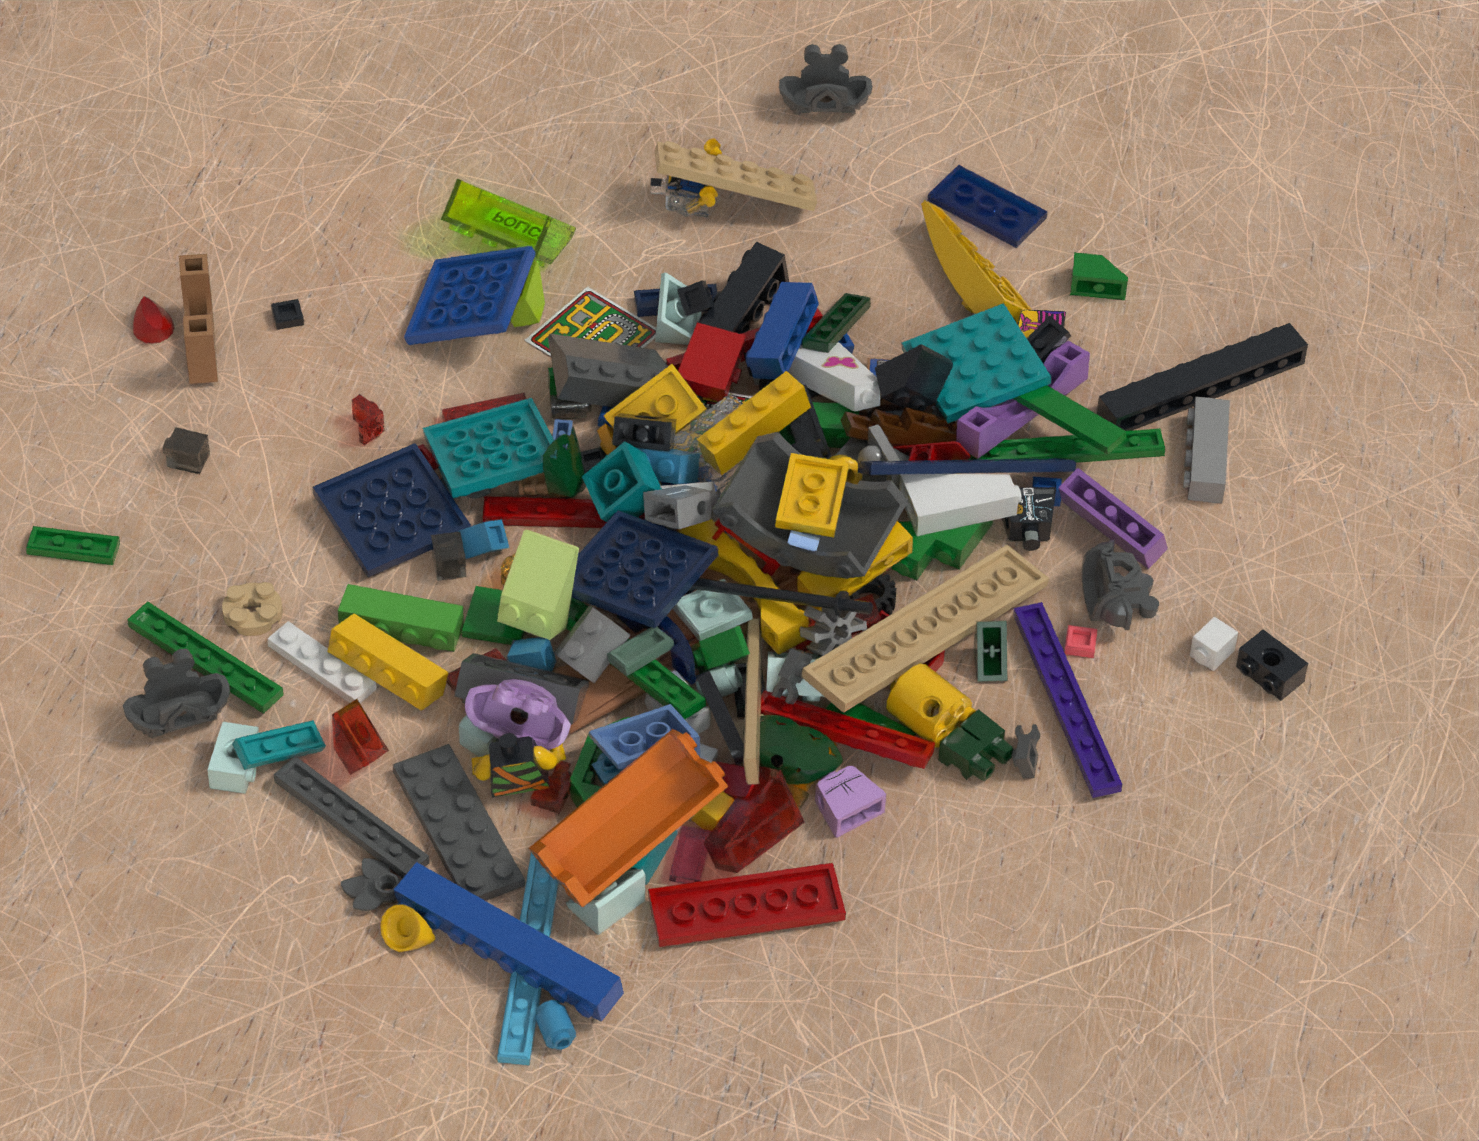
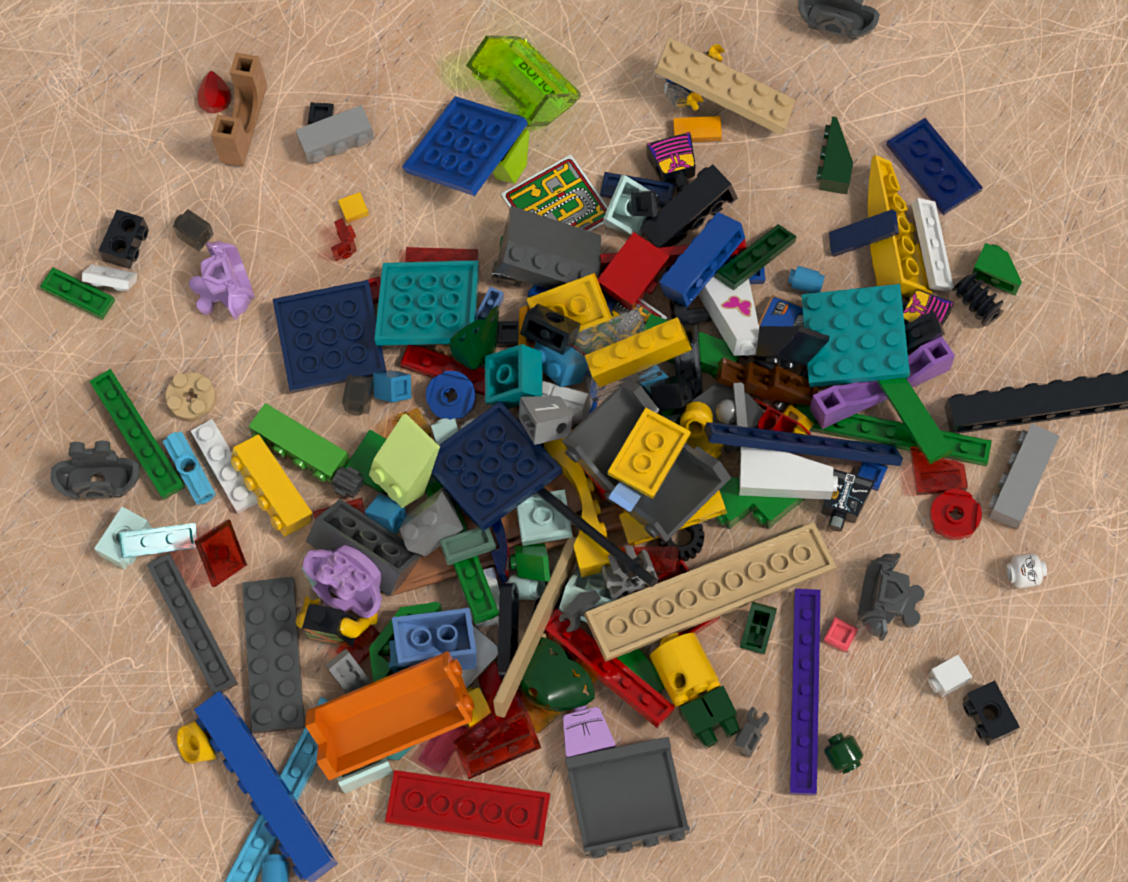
camera: 25 degrees right, 20 degrees up
dark grey plate [341,858,401,911] -> none
medium lavender brick [1058,468,1168,569] -> none
none -> white plate [82,264,137,291]
none -> black brick [98,209,149,269]
none -> medium azure piece [163,431,216,505]
none -> lavender piece [189,241,255,320]
none -> light grey brick [296,105,374,164]
none -> light grey tile [325,649,371,694]
none -> dark grey gear [331,466,364,499]
none -> yellow tile [338,192,369,223]
none -> blue plate [426,371,476,420]
none -> dark grey panel [565,737,690,859]
none -> torso [646,132,696,192]
none -> light orange tile [673,116,722,142]
none -> dark azure brick [787,265,825,294]
none -> dark green slope [816,116,853,195]
none -> dark green head [824,732,863,774]
none -> dark blue tile [829,209,899,257]
none -> clear red wing [910,446,968,495]
none -> white plate [911,198,954,292]
none -> red plate [930,489,982,540]
none -> black piece [952,272,1004,327]
none -> white head [1006,553,1047,588]

